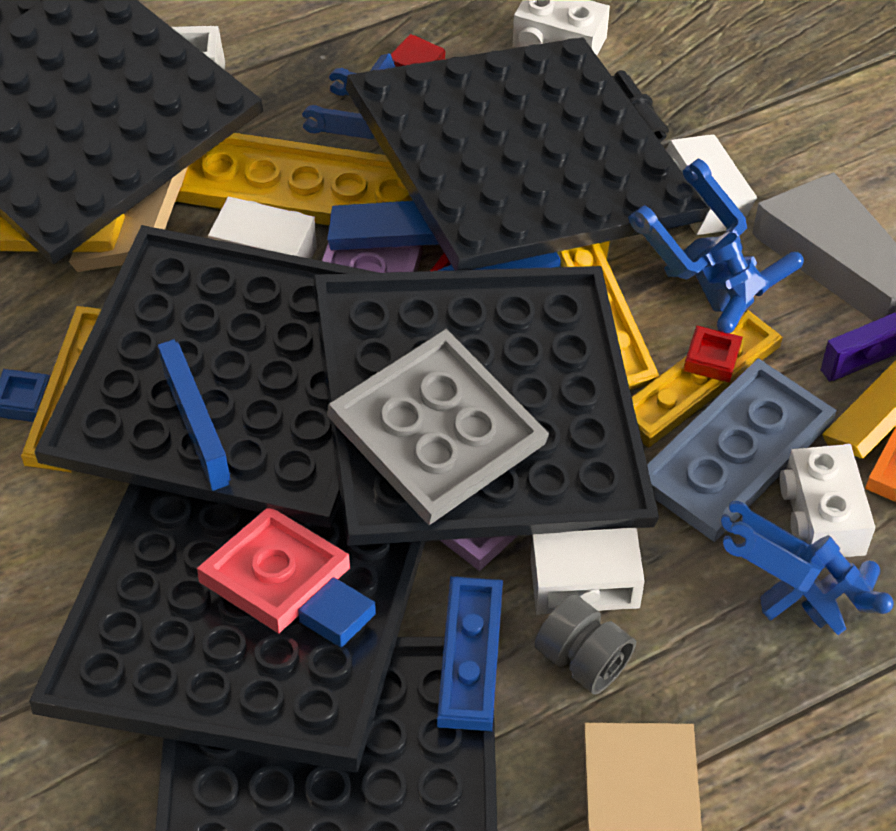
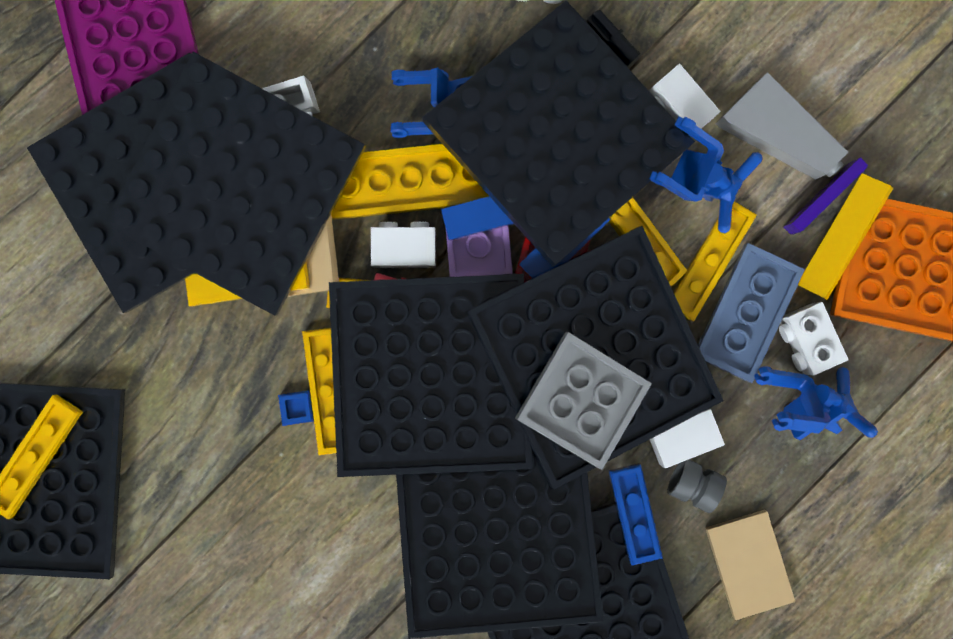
camera: 20 degrees left, 35 degrees up
blue tile [158,339,231,491] -> none
coral plate [197,508,350,634] -> none
blue tile [298,577,376,648] -> none
red tile [391,34,445,67] -> none
red tile [683,325,743,383] -> none

